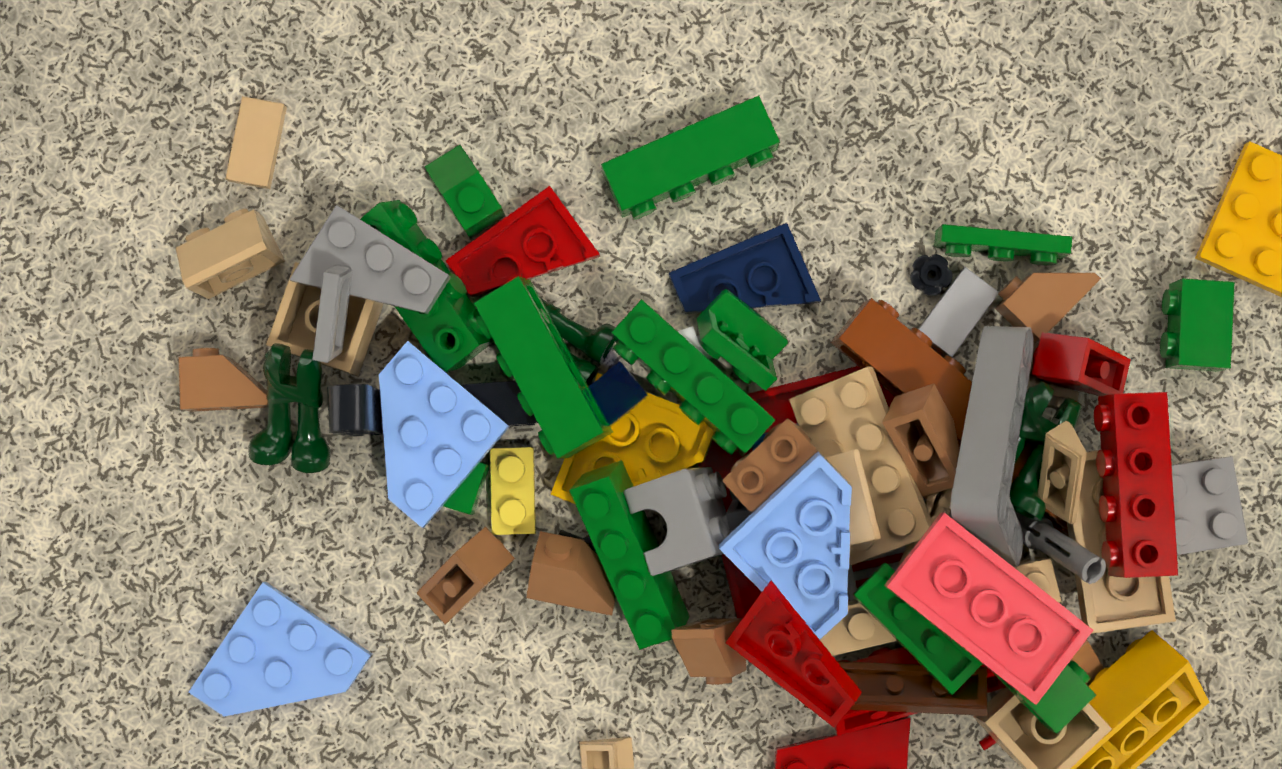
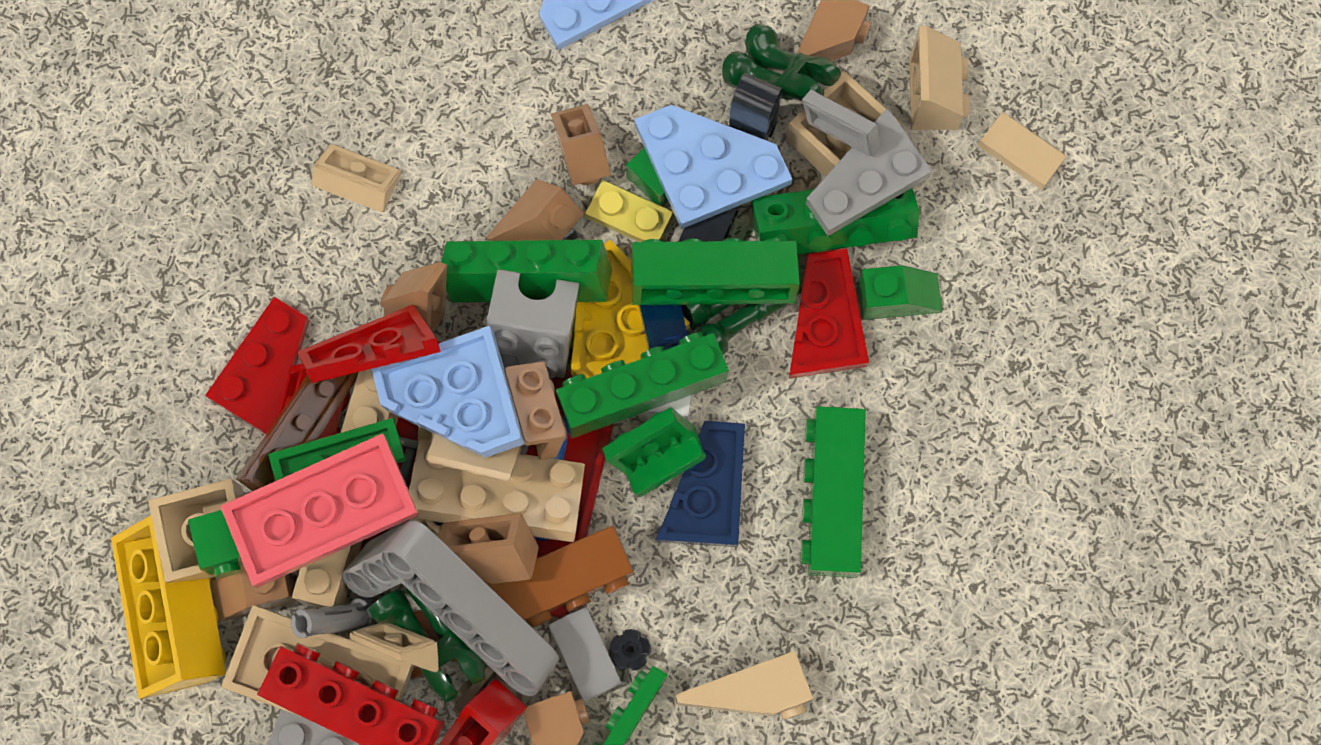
camera: 120 degrees right, 10 degrees down
none -> tan slope [675,651,813,720]

